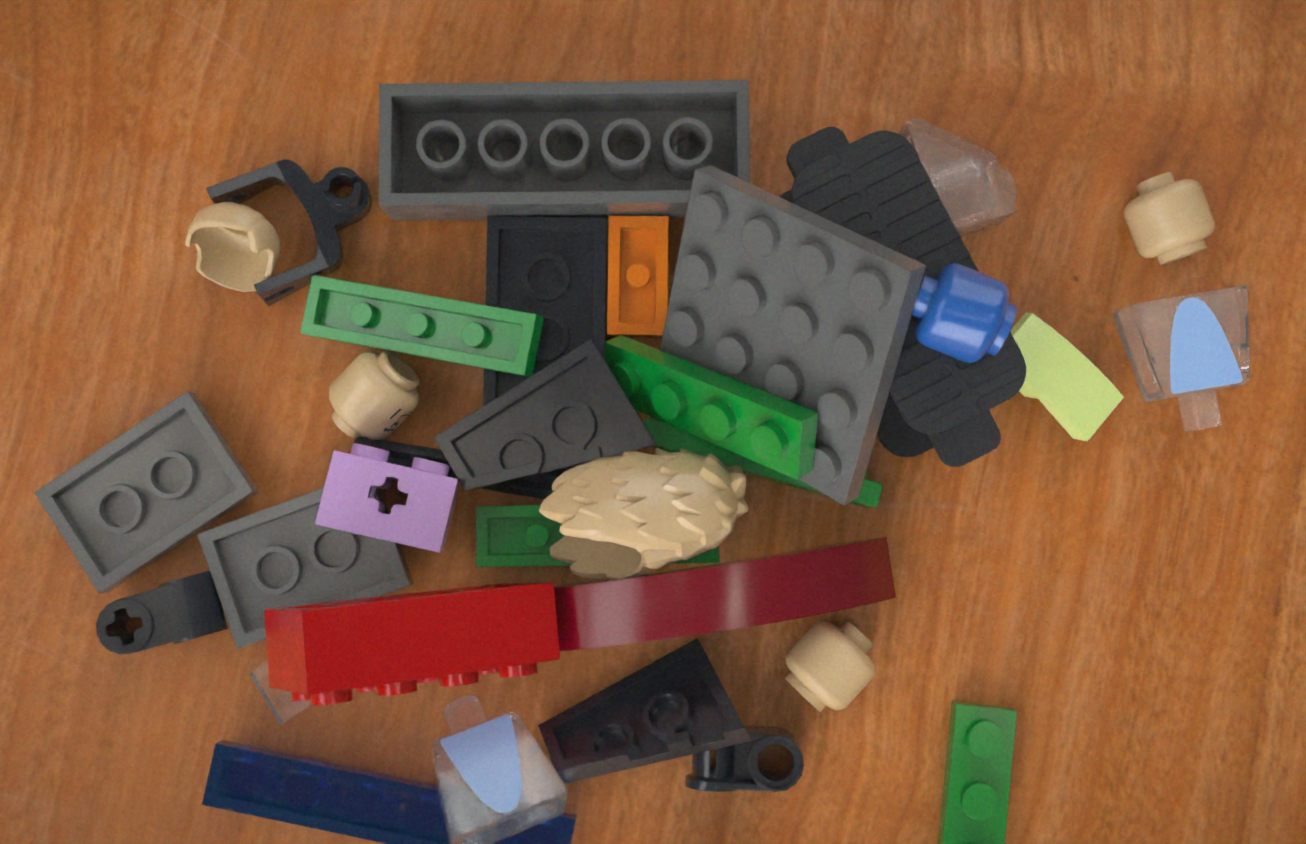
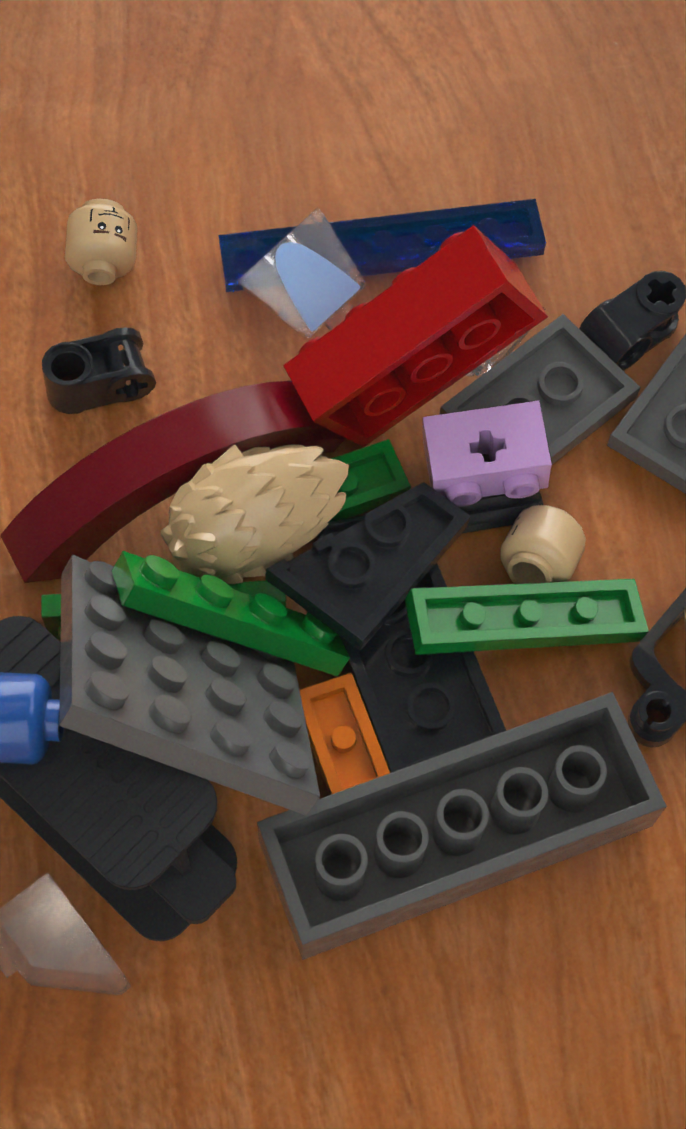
camera: 155 degrees right, 20 degrees down
black wing [538,638,752,784] -> none
tan head [785,620,876,712] -> none

